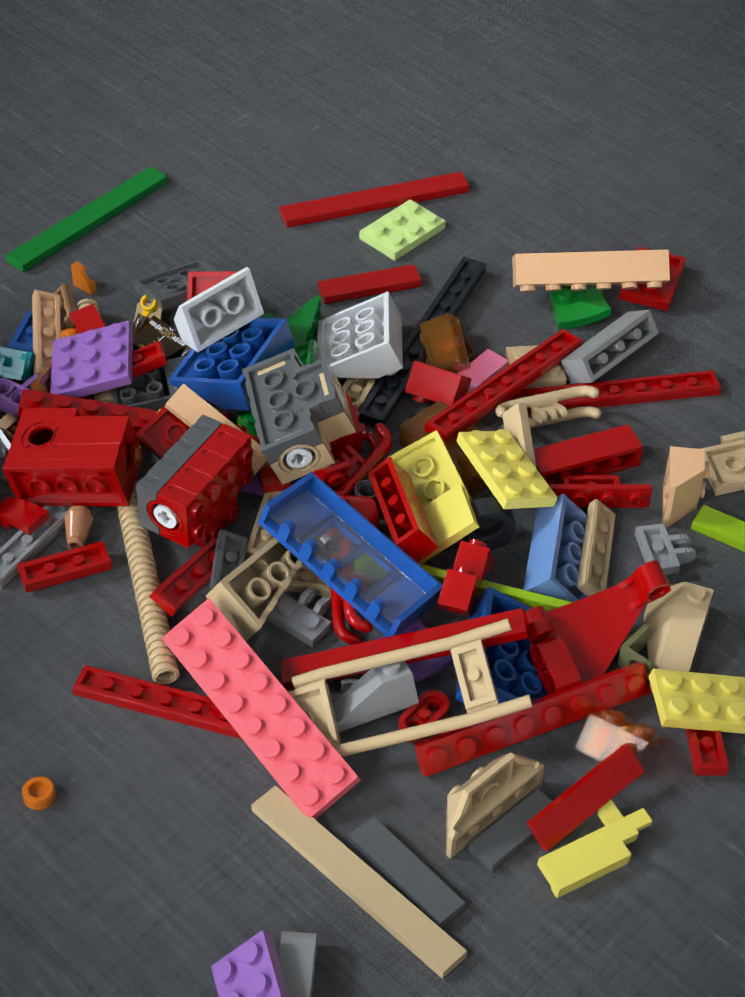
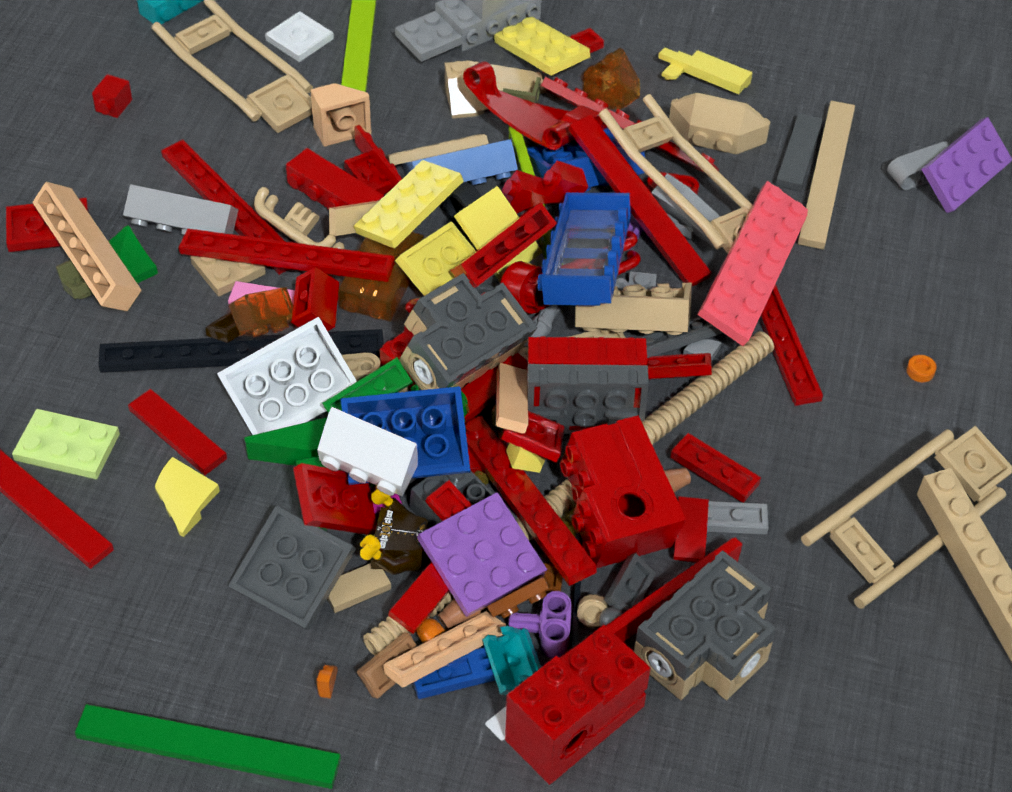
camera: 120 degrees left, 5 degrees up
red tile [526,744,645,851] -> none
light grey hinge [635,523,697,575] -> none
none -> light yellow slope [155,457,220,537]

